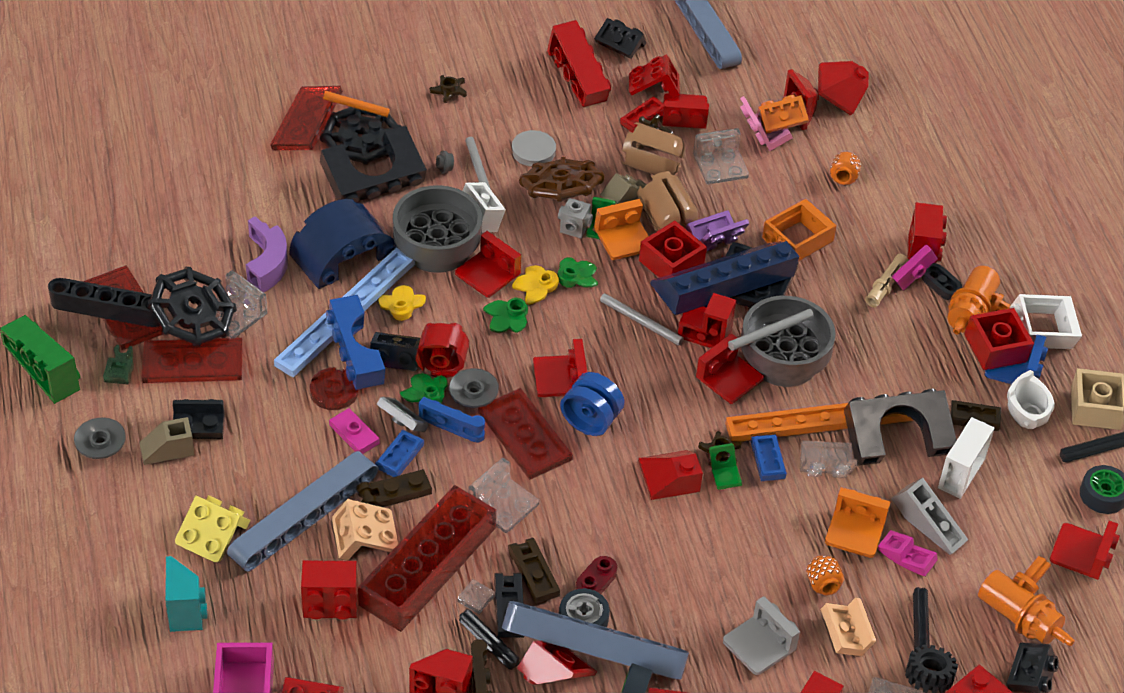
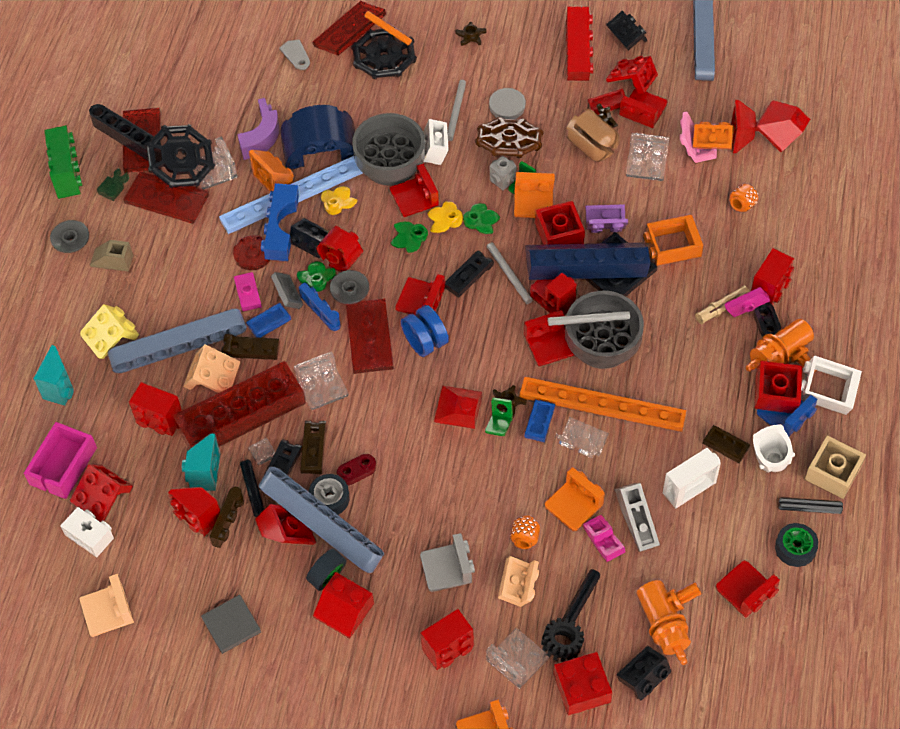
camera: 30 degrees right, 10 degrees up
black bracket [173,399,225,439] -> none
black arch [320,125,427,203] -> none
dark grey plate [436,151,454,173] -> none
dark tan slope [600,173,647,204] -> none
medium nougat cylinder [637,171,698,231] -> none
arch [844,389,957,466] -> none
none -> teal slope [182,434,221,491]
none -> orange slope [249,150,294,191]
none -> light grey piece [280,40,310,70]
none -> black plate [445,250,494,298]

